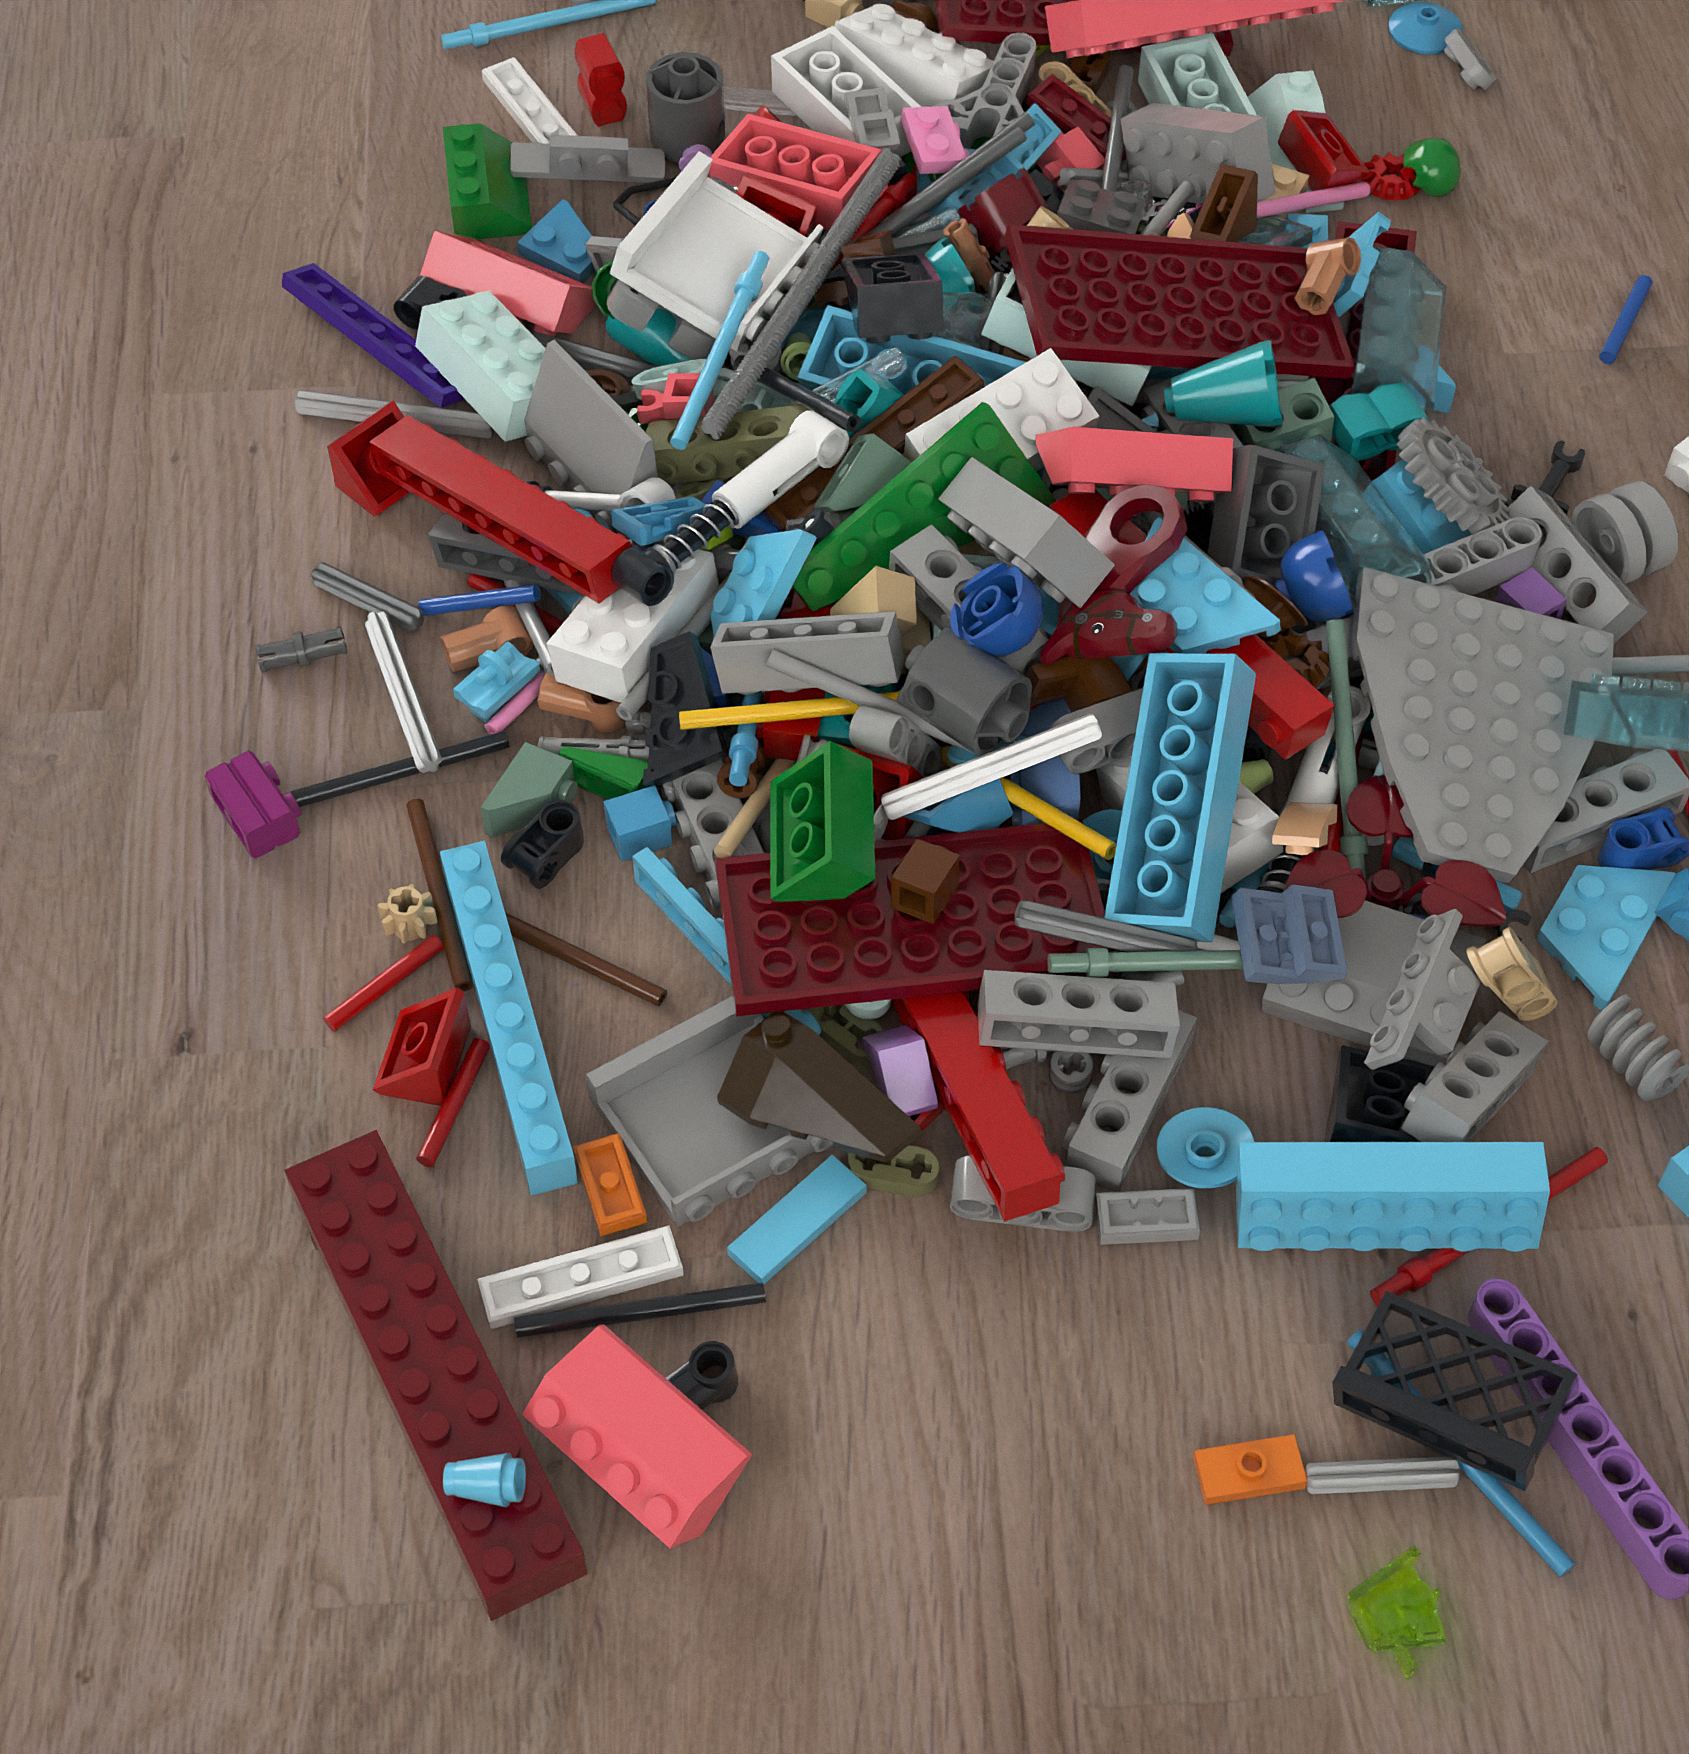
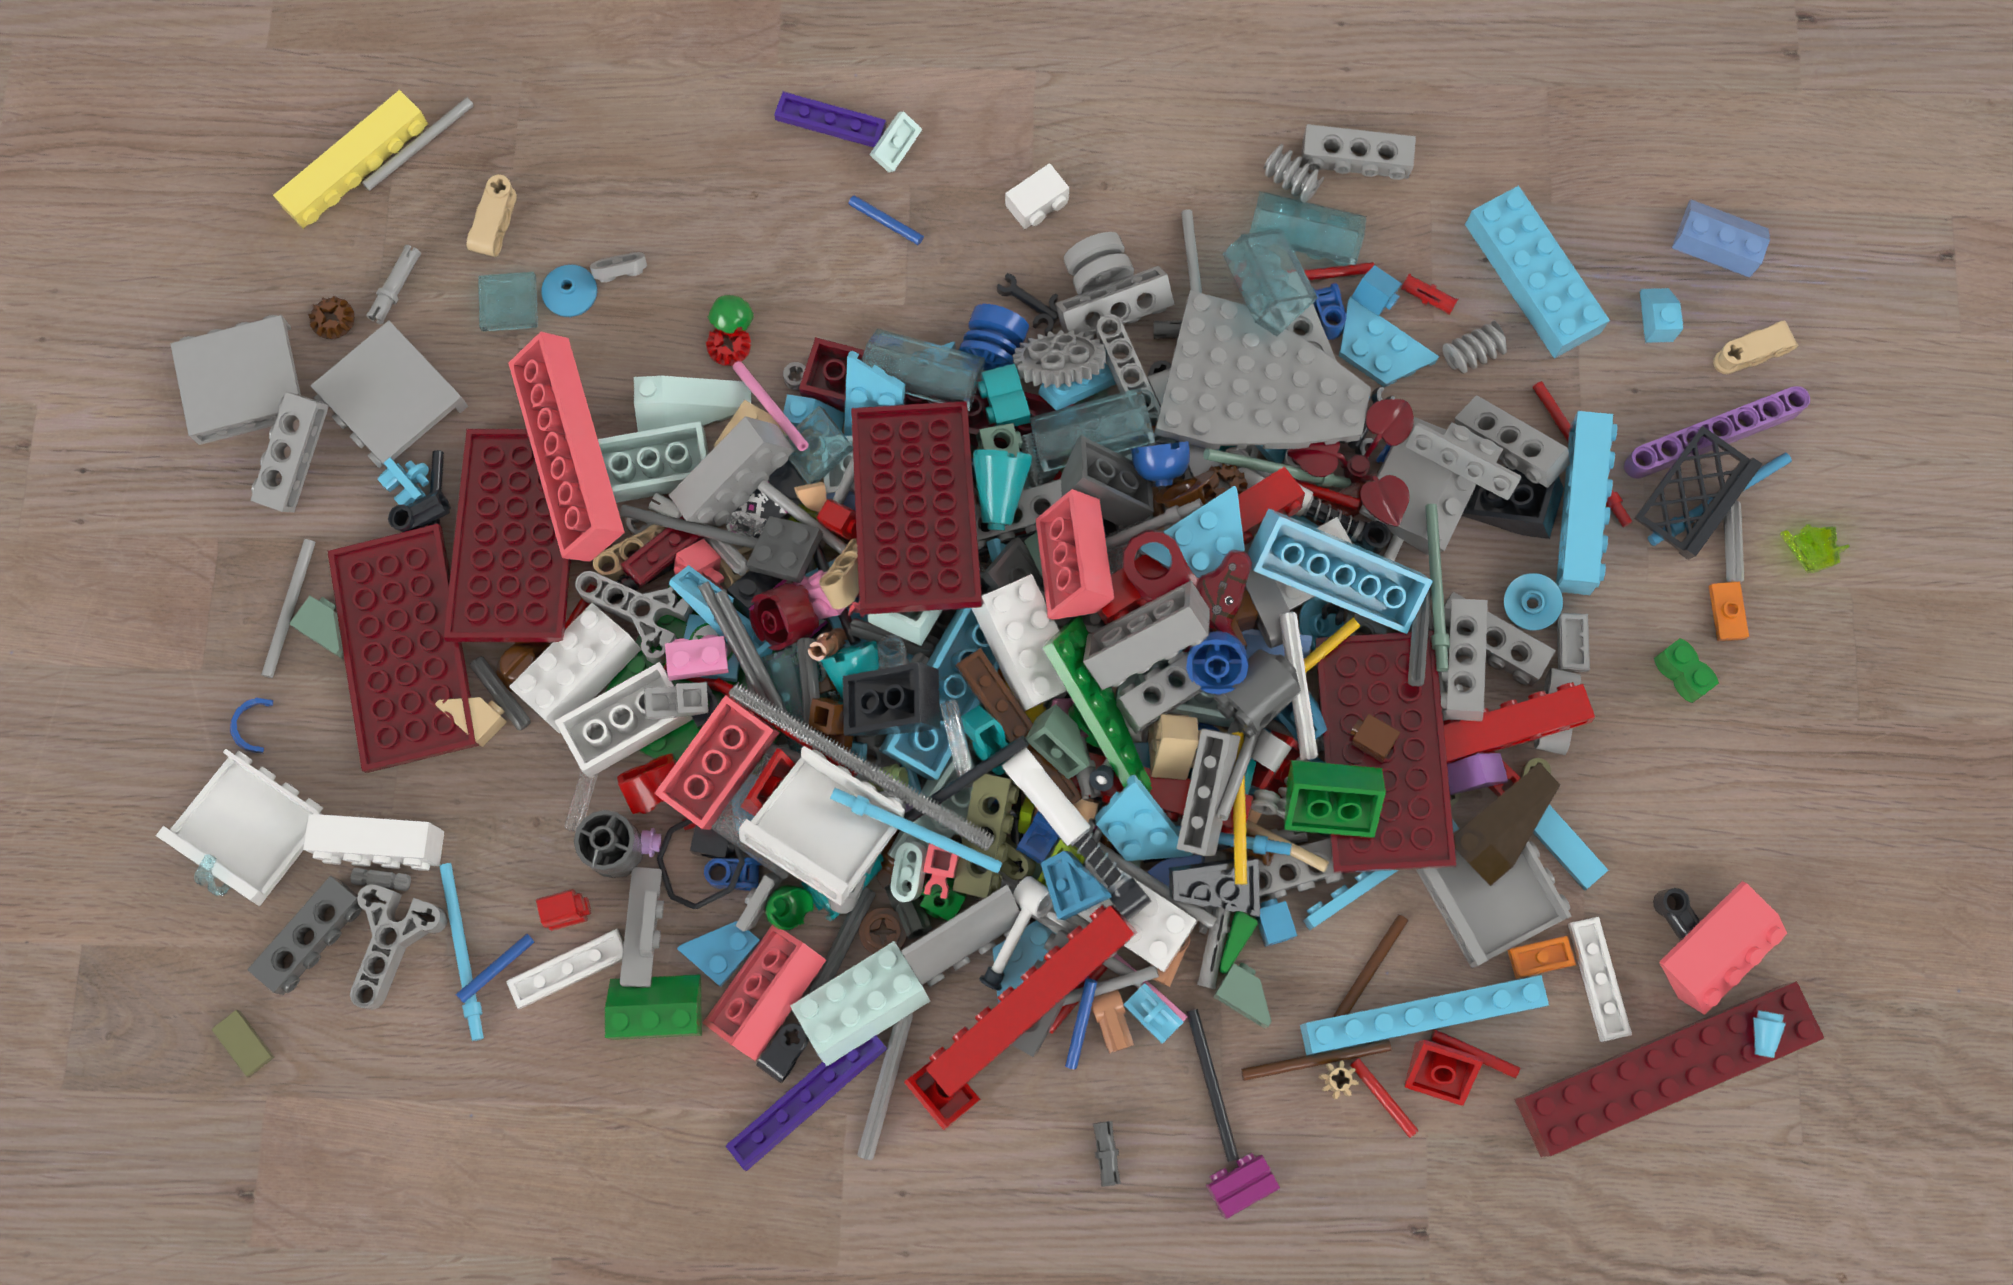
camera: 85 degrees left, 20 degrees up
axle [311,562,425,632] -> none
axle [365,611,442,773] -> none
black piece [501,800,584,889] -> none
black piece [514,1283,766,1338] -> none
reddish brown slope [1189,164,1258,242] -> none
sand blue slope [1231,884,1348,984] -> none
light nougat slope [1272,802,1337,855] -> none
red slope [1277,110,1370,191] -> none
nougat piece [1295,237,1361,315] -> none
tan piece [1466,927,1557,1021] -> none
medium lavender panel [1495,567,1567,620] -> none
none -> blue bar [456,934,535,1003]
none -> blue wheel [959,304,1029,371]
none -> green brick [1654,638,1719,703]

